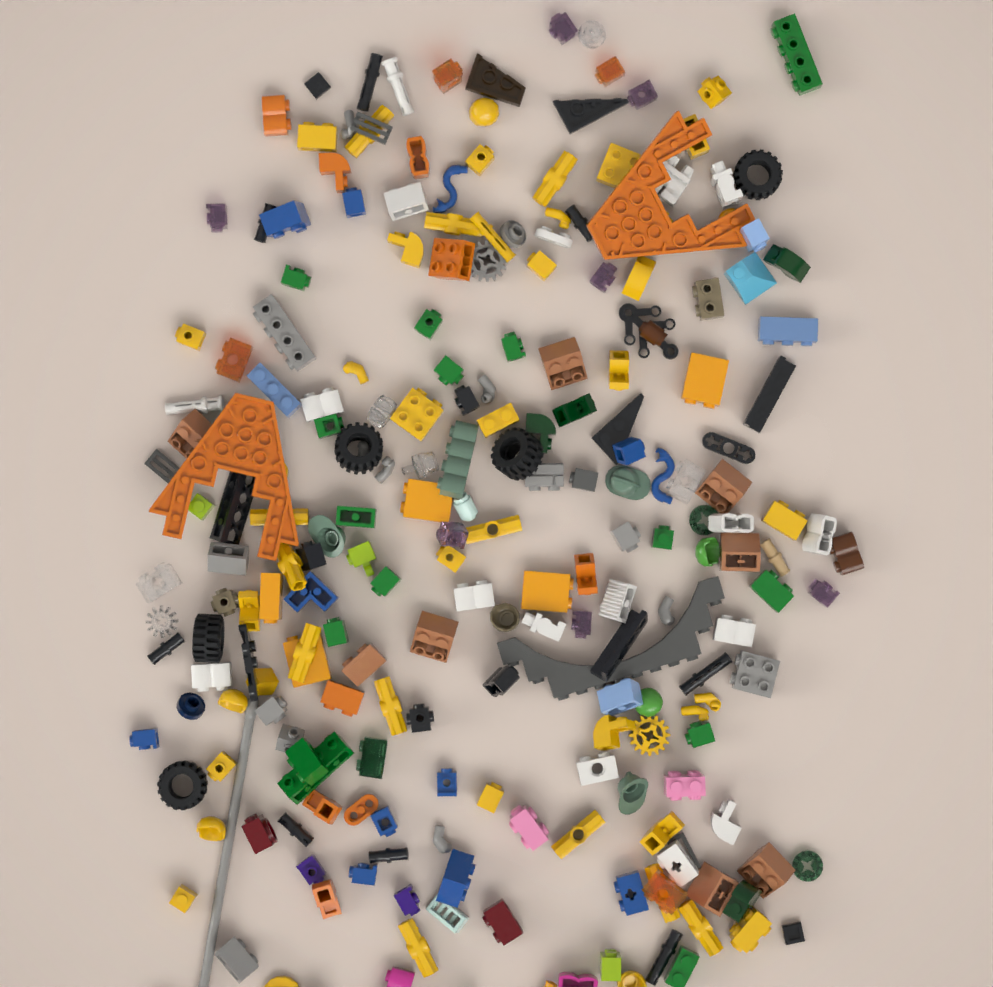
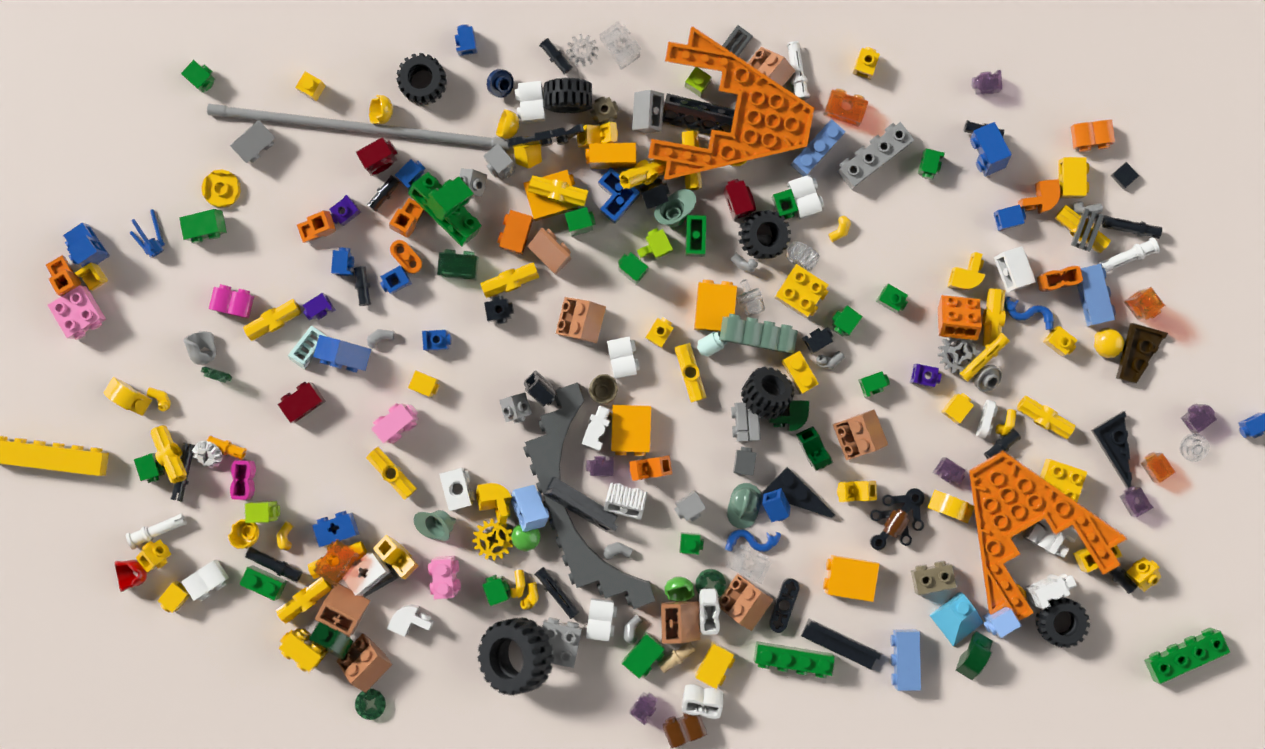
camera: 90 degrees right, 0 degrees up
yellow brick [206,751,237,782] -> none
brick [436,521,469,549] -> none
black tile [781,922,805,945] -> none
none -> yellow arm [277,521,294,551]
none -> blue brick [395,159,426,190]
none -> black tyre [478,617,554,696]
none -> light grey brick [499,393,532,424]
none -> light grey arm [624,615,643,644]
none -> dark red brick [723,179,756,220]
none -> green brick [753,641,835,678]
none -> dark purple brick [910,363,941,387]
none -> medium blue brick [1077,264,1116,326]
none -> black pin [1109,566,1138,594]

